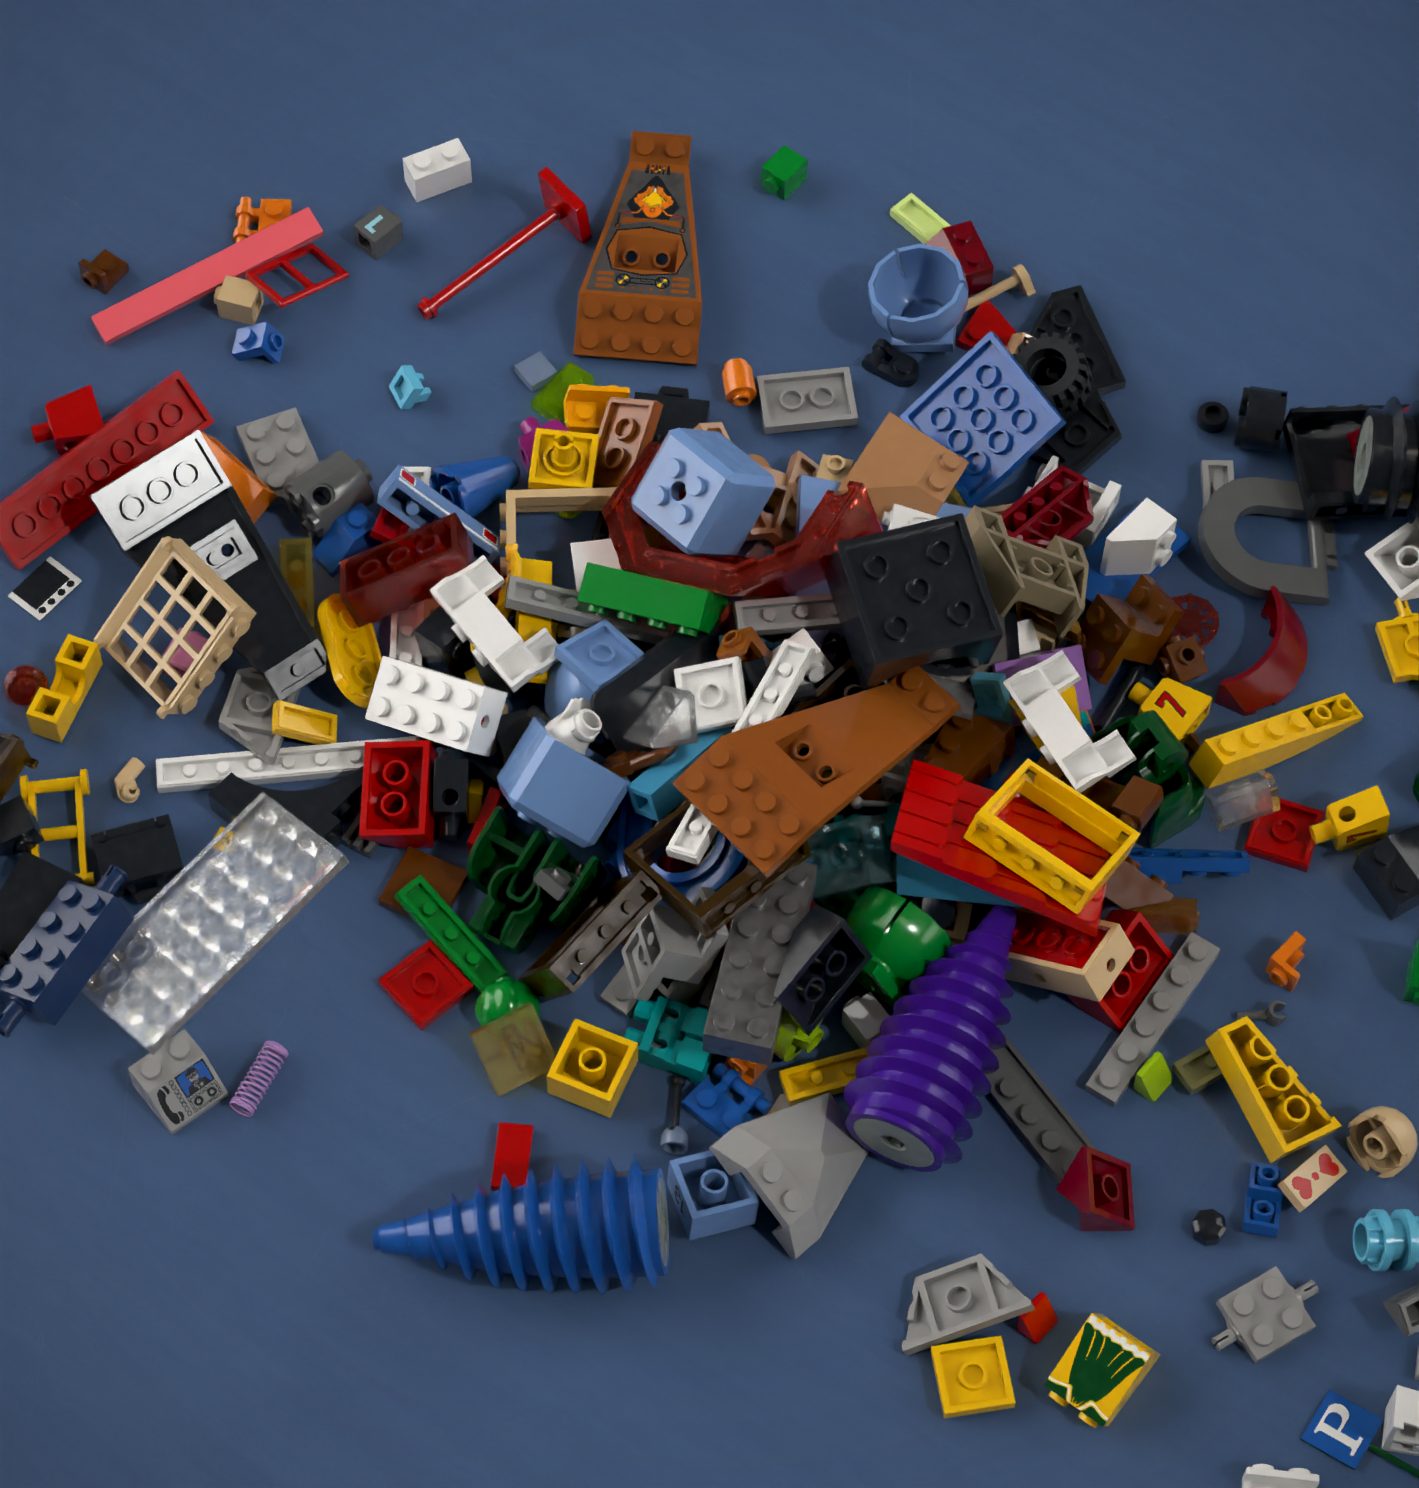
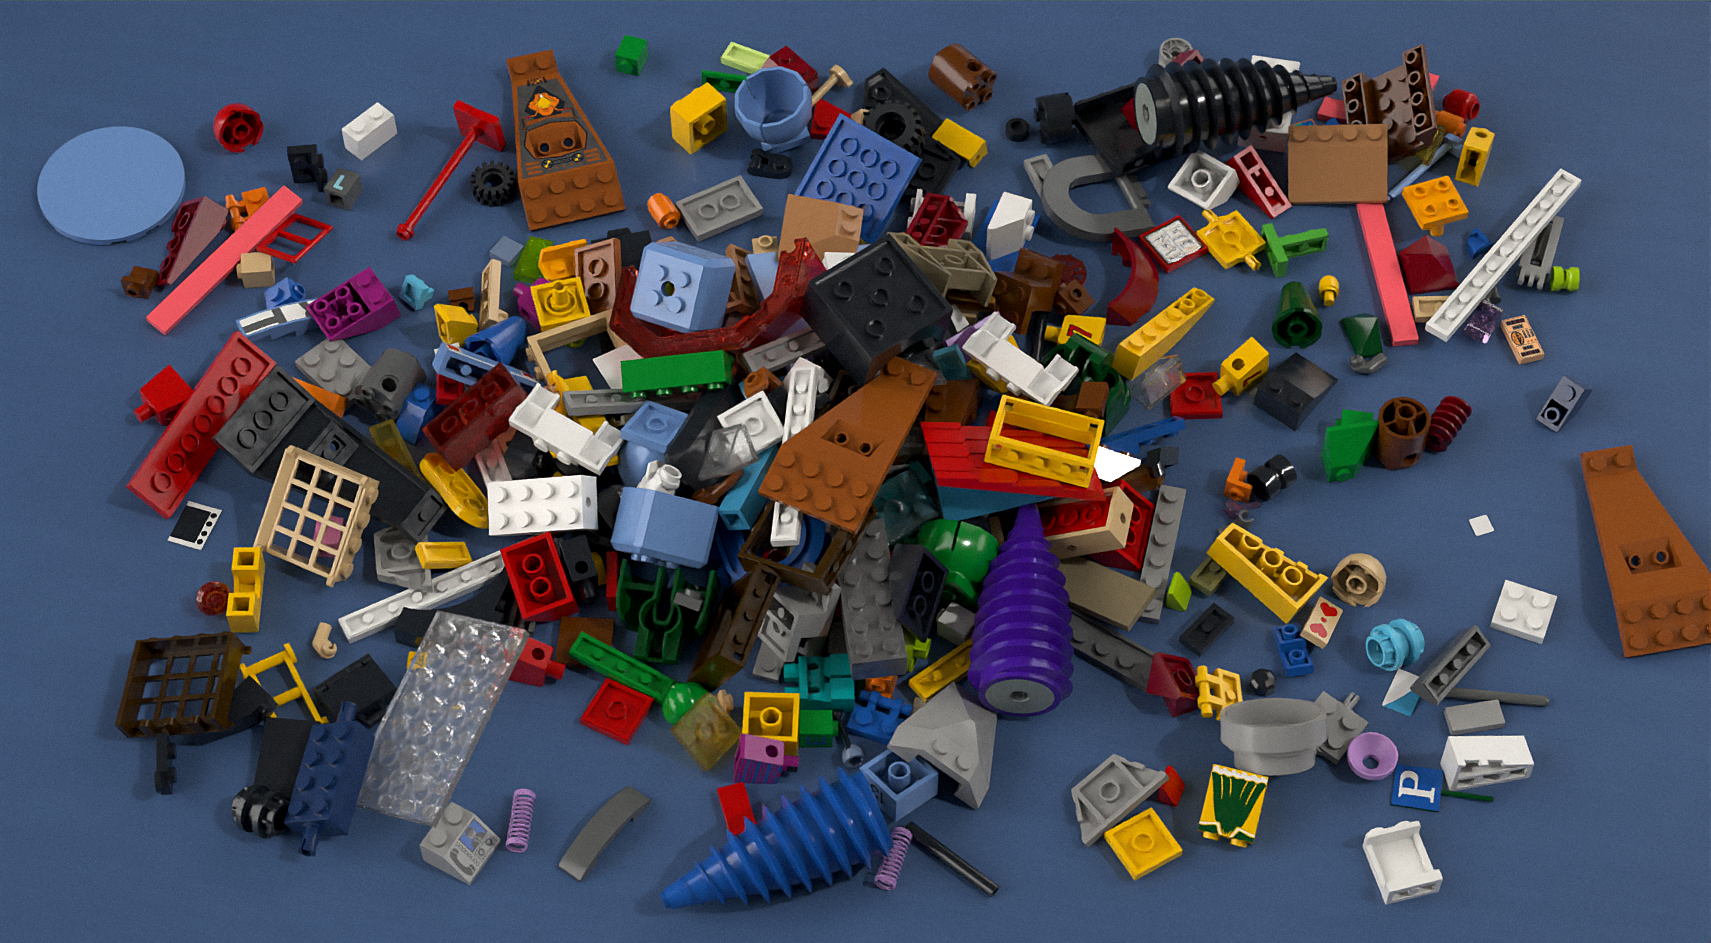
camera: 20 degrees left, 5 degrees down
none -> medium blue tile [37,126,186,245]
none -> wedge [156,196,229,288]
none -> red cylinder [213,103,264,153]
none -> slope [236,298,319,342]
none -> black bracket [287,144,328,192]
none -> magenta slope [305,267,401,342]
none -> yellow slope [434,304,479,348]
none -> reddish brown tile [448,287,475,312]
none -> black tyre [471,161,516,207]
none -> tan hinge [479,259,508,331]
none -> red torso [501,631,566,687]
none -> dark grey slope [558,786,651,883]
none -> yellow brick [670,82,728,155]
none -> green slope [701,70,750,93]
none -> tan plate [713,689,734,717]
none -> magenta torso [733,733,799,784]
none -> green brick [799,710,838,748]
none -> lavender piece [874,827,912,890]
none -> black piece [905,821,999,897]
none -> reddish brown cylinder [928,43,998,112]
none -> yellow hinge [932,118,988,168]
none -> dark tan tile [1058,556,1156,632]
none -> tile [1139,215,1208,274]
none -> black piece [1146,447,1179,479]
none -> black plate [1179,603,1234,657]
none -> yellow plate [1195,665,1242,721]
none -> light grey wheel [1220,698,1327,775]
none -> clear purple hand [1223,499,1261,520]
none -> black wheel [1247,454,1297,502]
none -> lavender piece [1347,732,1398,780]
none -> sticker [1382,669,1420,717]

